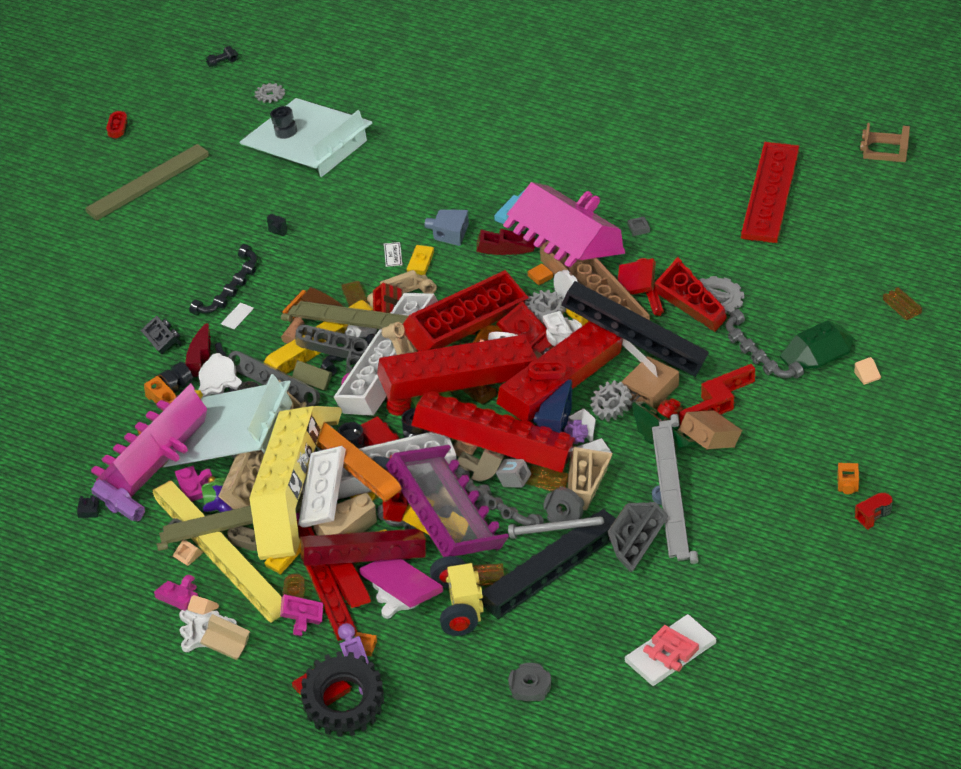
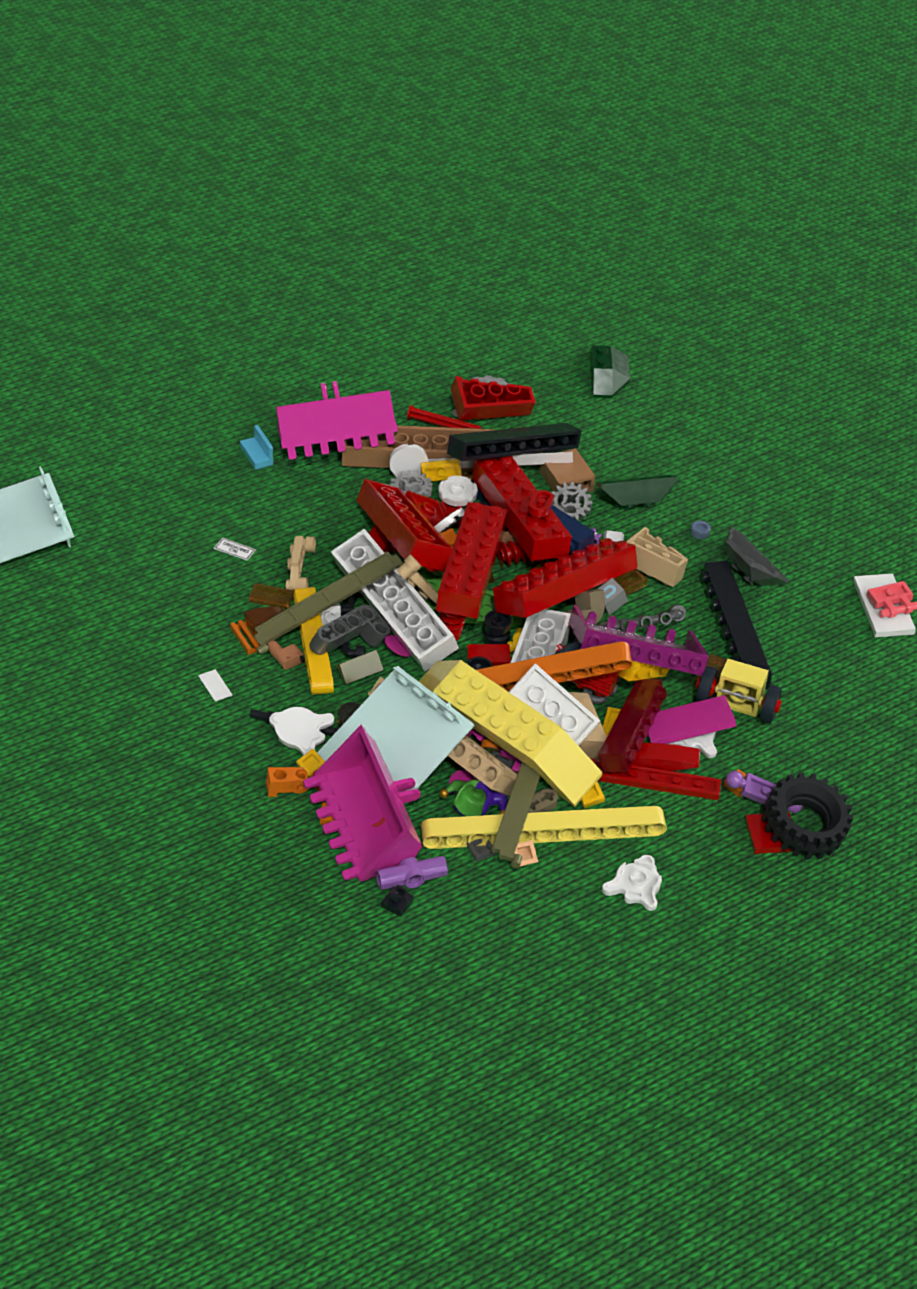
camera: 65 degrees left, 0 degrees up
black bracket [141,315,183,355] -> none
dark pink plate [154,574,198,611] -> none
black wheel [157,362,193,393] -> none
dark pink plate [175,466,212,502] -> none
dark red slope [185,323,211,377] -> none
light nougat slope [188,595,219,615] -> none
black bar [189,244,257,315] -> none
tan panel [200,614,250,660] -> none
dark grey plate [228,351,321,407] -> none
black plate [267,214,287,236] -> none
dark pink plate [280,594,323,636] -> none
clear orange plate [283,574,305,599] -> none
red brick [373,282,402,313] -> none
yellow plate [407,245,434,275] -> none
sand blue torso [425,210,469,246] -> none
dark red slope [476,228,535,255] -> none
light grey bar [508,517,604,539] -> none
dark grey plate [508,663,551,701] -> none
orange tile [527,264,553,285] -> none
white tile [543,311,572,337] -> none
dark grey plate [544,487,584,523] -> none
red tile [618,258,656,295] -> none
dark grey tile [627,217,650,236] -> none
light grey piece [652,414,698,564] -> none
red plate [657,398,683,418] -> none
red bracket [679,364,755,426] -> none
medium nougat brick [679,411,742,449] -> none
dark grey bar [726,309,804,378] -> none
red plate [741,142,799,243] -> none
orange brick [837,463,859,494] -> none
light nougat slope [854,357,881,385] -> none
red leg [855,493,892,530] -> none
medium nougat panel [860,123,910,162] -> none
clear orange tile [883,287,922,320] -> none

